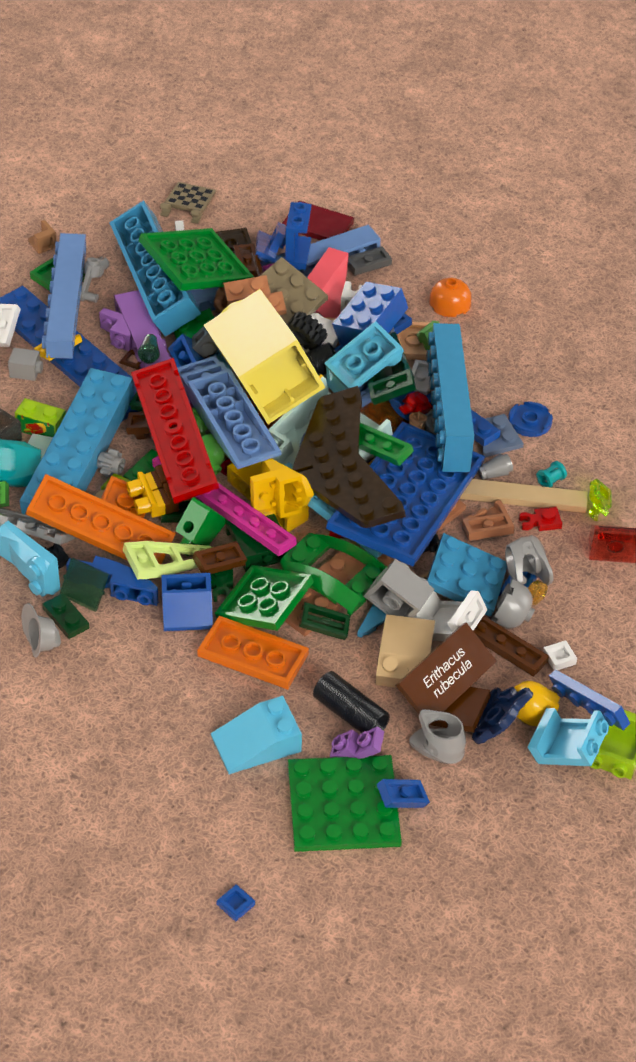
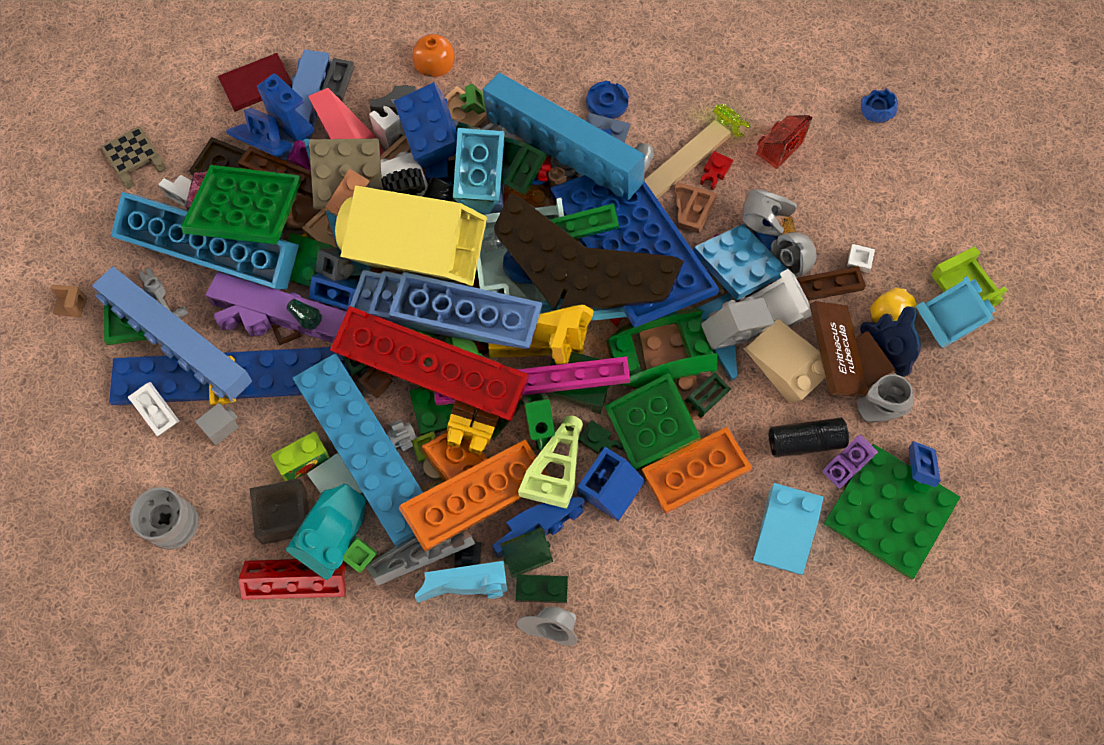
camera: 50 degrees left, 20 degrees up
reddish brown plate [193,541,247,574] -> none
blue tile [216,884,255,922] -> none
nougat plate [224,275,270,305] -> none
teal bush [536,461,567,487] -> none
blue plate [549,669,630,730] -> none

